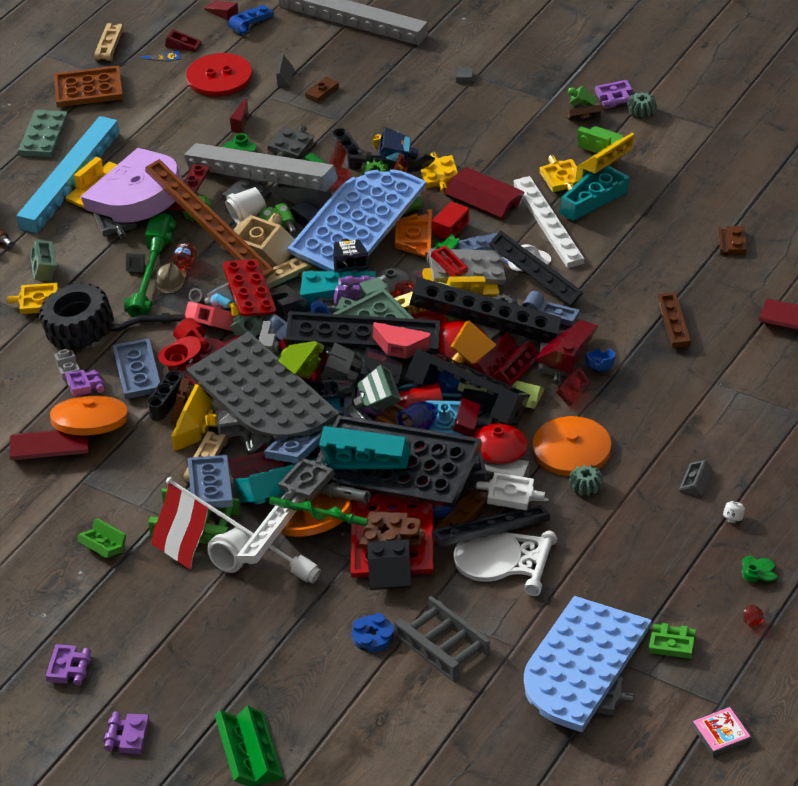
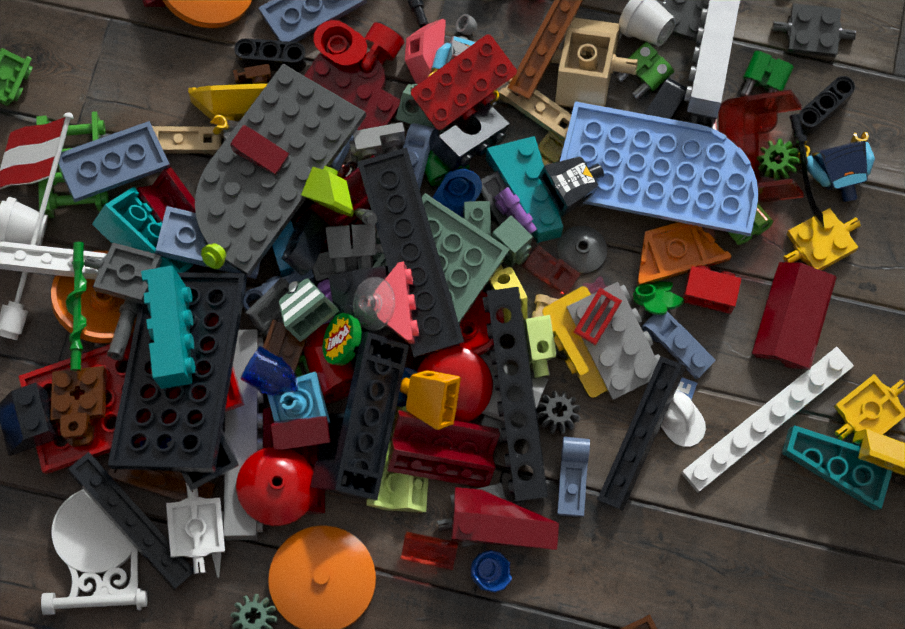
camera: 65 degrees right, 30 degrees up
none -> lime plate [201,243,226,269]
none -> dark red slope [230,125,290,175]
none -> tile [322,313,361,366]
none -> clear dish [353,277,395,330]
none -> dark grey animal [354,208,377,225]

